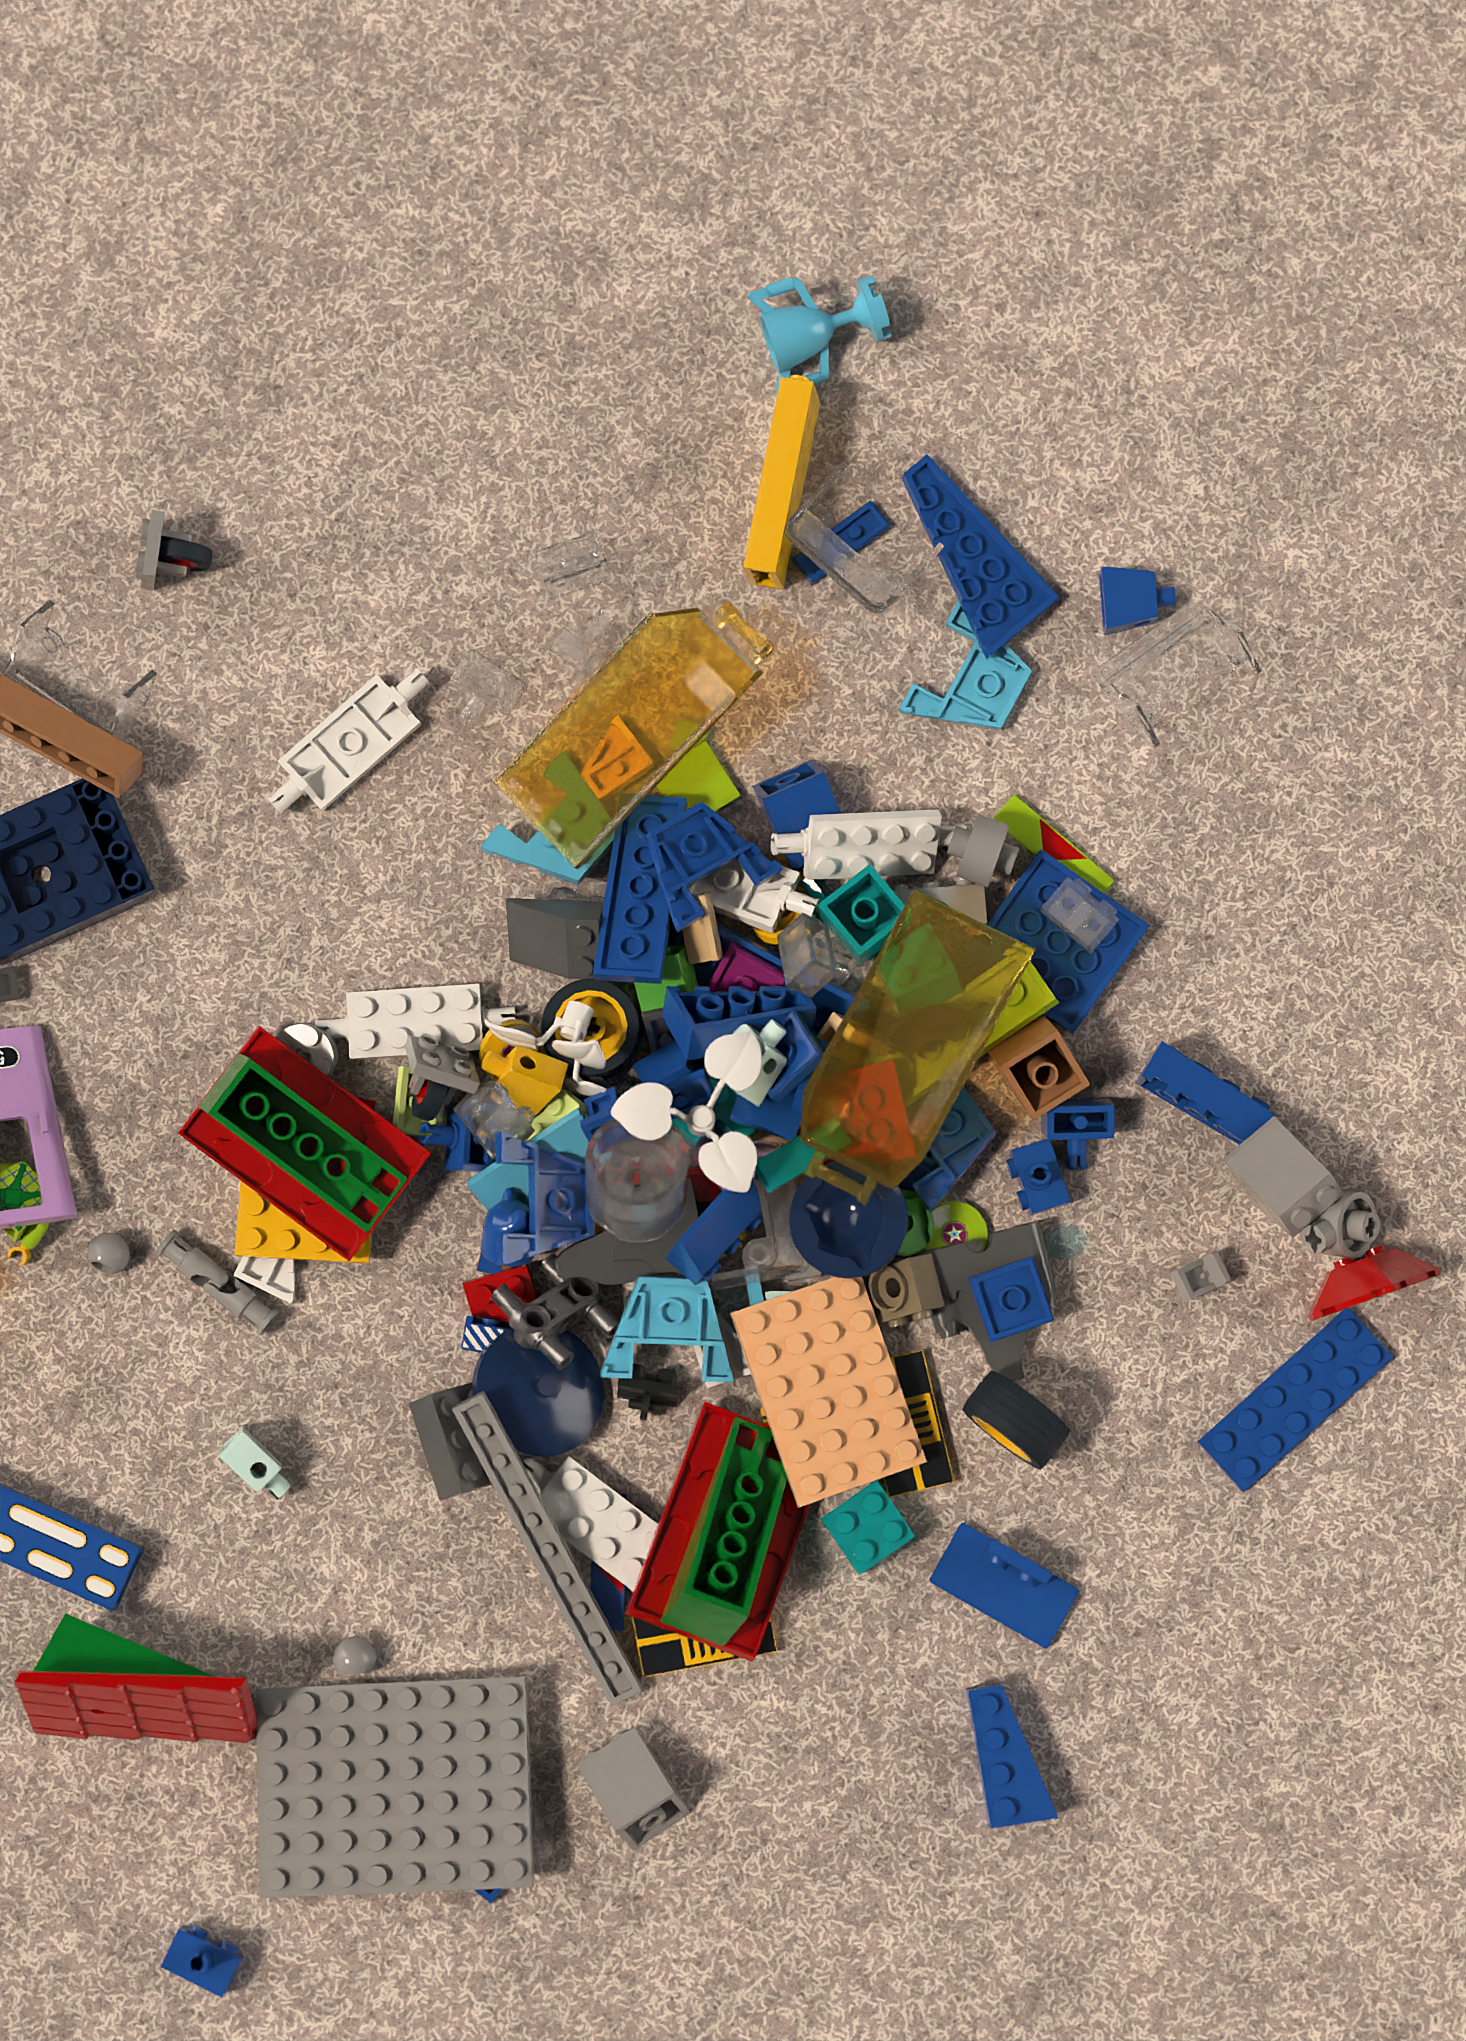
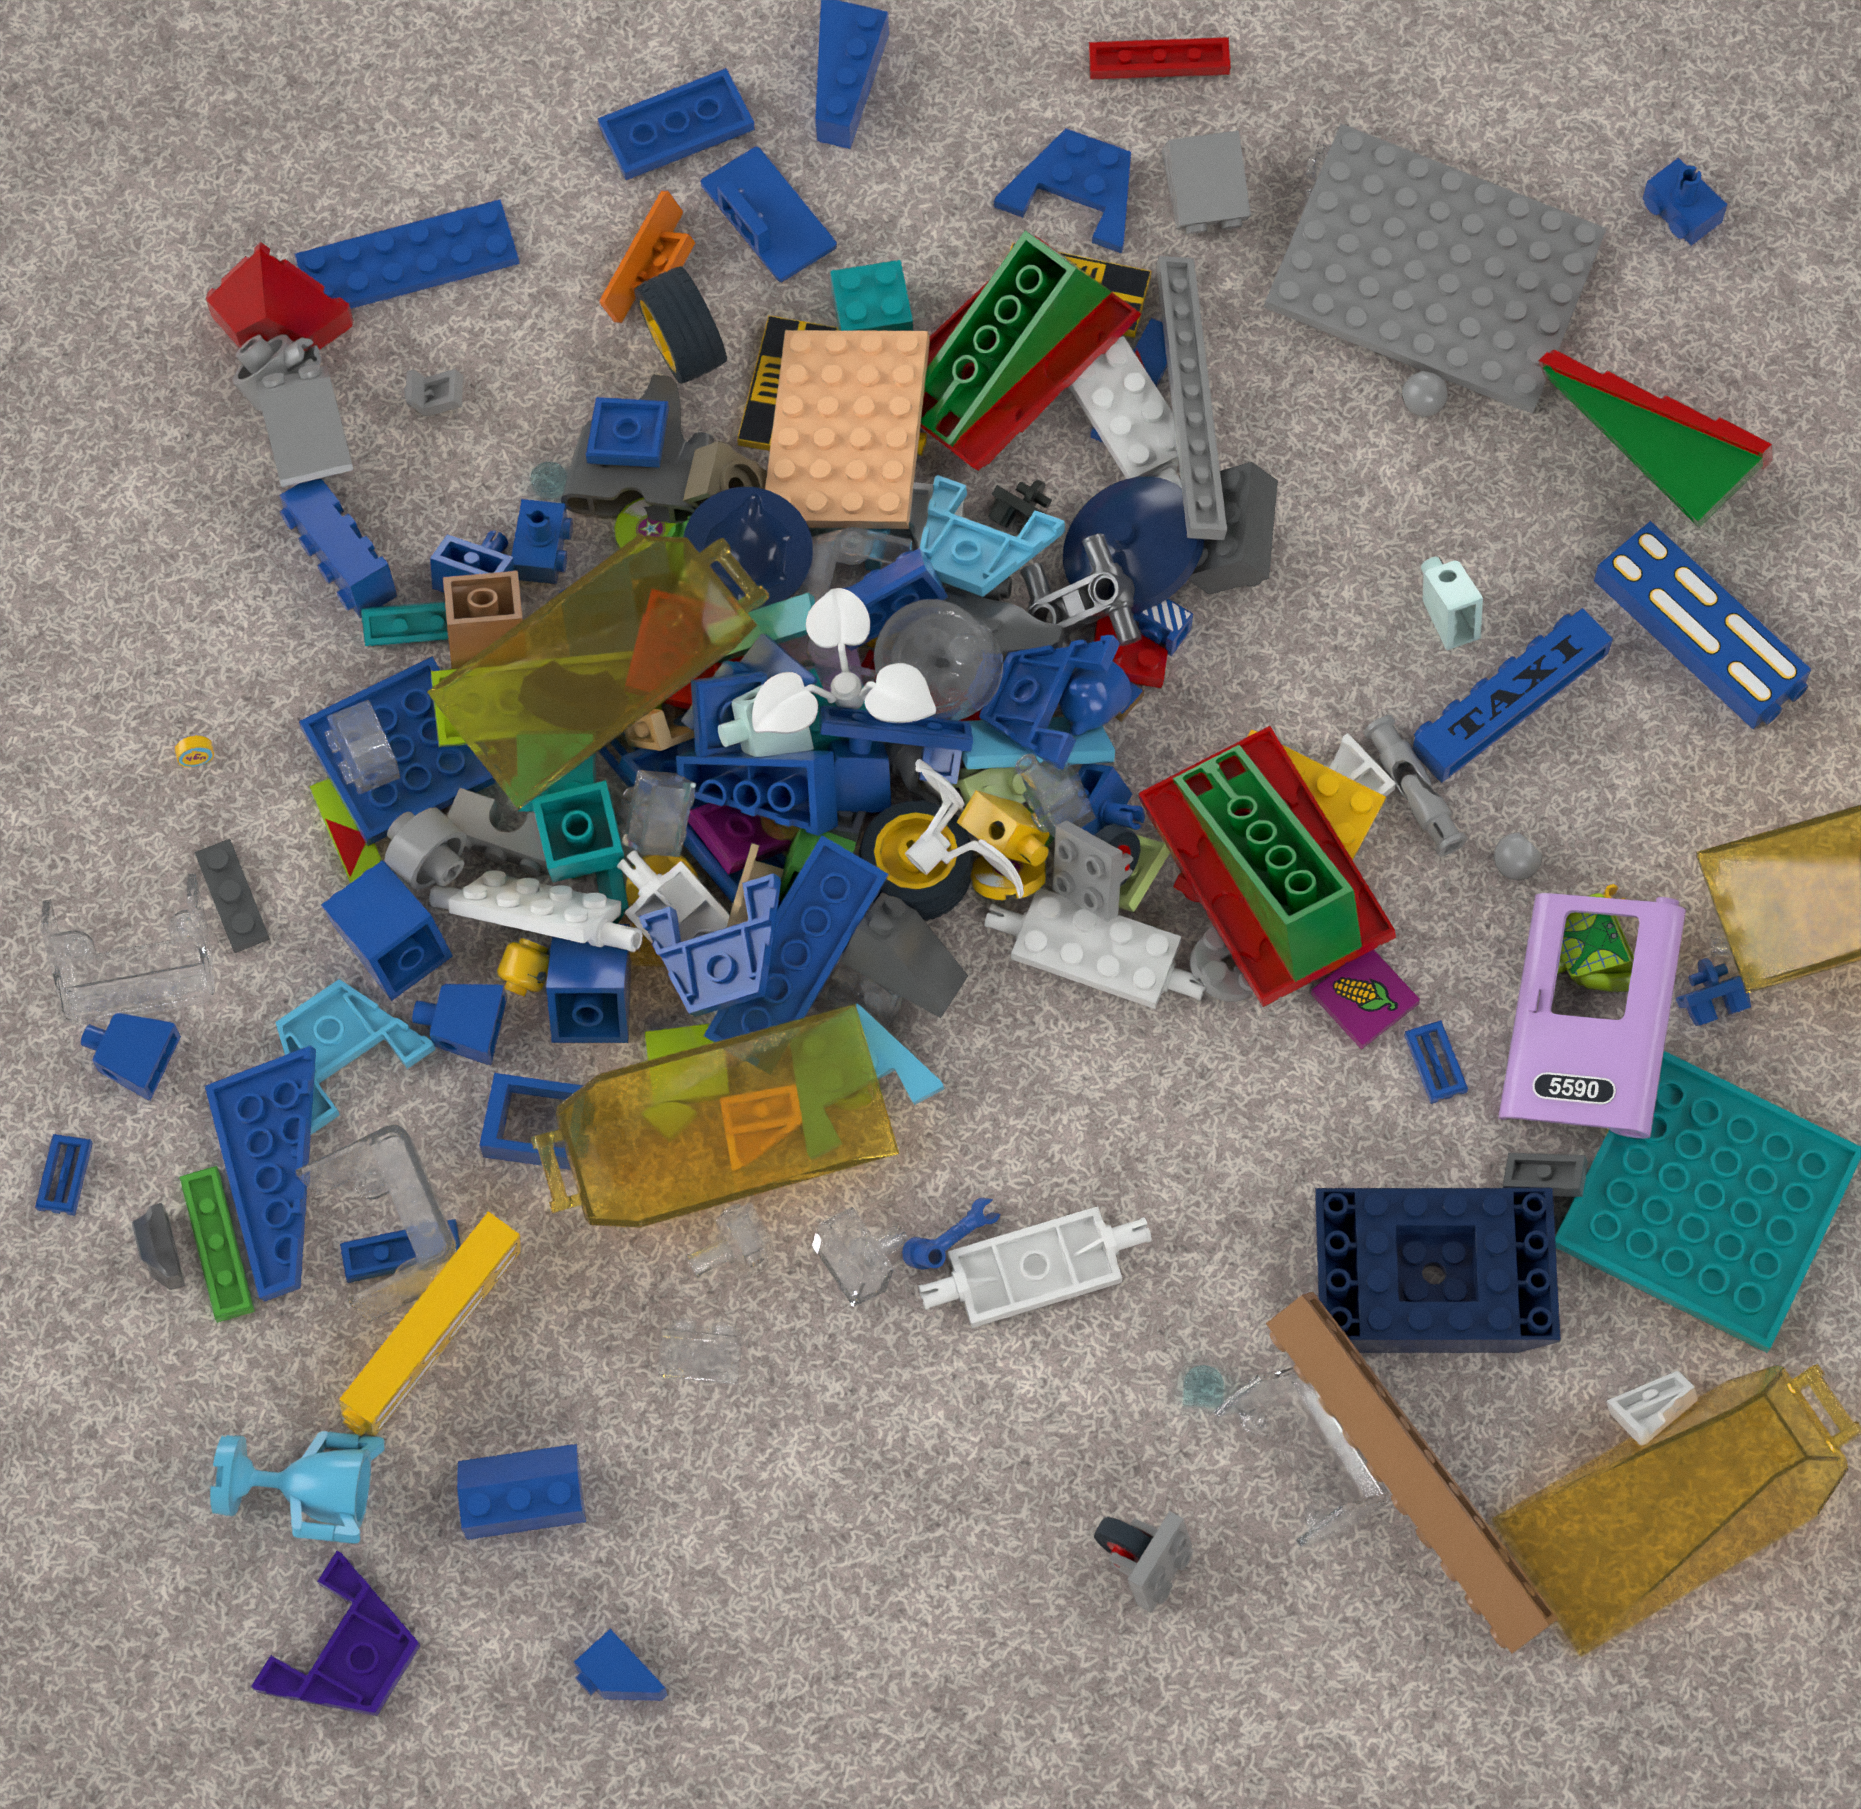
camera: 155 degrees left, 15 degrees down
none -> blue tile [35,1134,93,1216]
none -> flat silver slope [132,1203,185,1290]
none -> yellow tile [175,735,214,768]
none -> bright green tile [179,1166,255,1323]
none -> dark grey plate [194,839,270,953]
none -> dark purple wing [251,1551,421,1716]
none -> blue slope [321,860,453,1001]
none -> teal tile [361,601,448,646]
none -> blue torso [412,984,508,1065]
none -> blue slope [457,1444,586,1540]
none -> blue window [479,1073,594,1171]
none -> yellow head [497,938,550,997]
none -> blue slope [574,1629,668,1701]
none -> blue plate [597,68,755,180]
none -> orange bracket [599,191,695,323]
none -> blue brick [902,1197,1001,1270]
none -> blue wing [994,128,1131,253]
none -> red plate [1089,37,1231,80]
none -> clear light blue tile [1182,1365,1224,1408]
none -> magenta tile [1311,950,1420,1050]
none -> blue tile [1404,1020,1468,1104]
none -> blue brick [1412,608,1613,783]

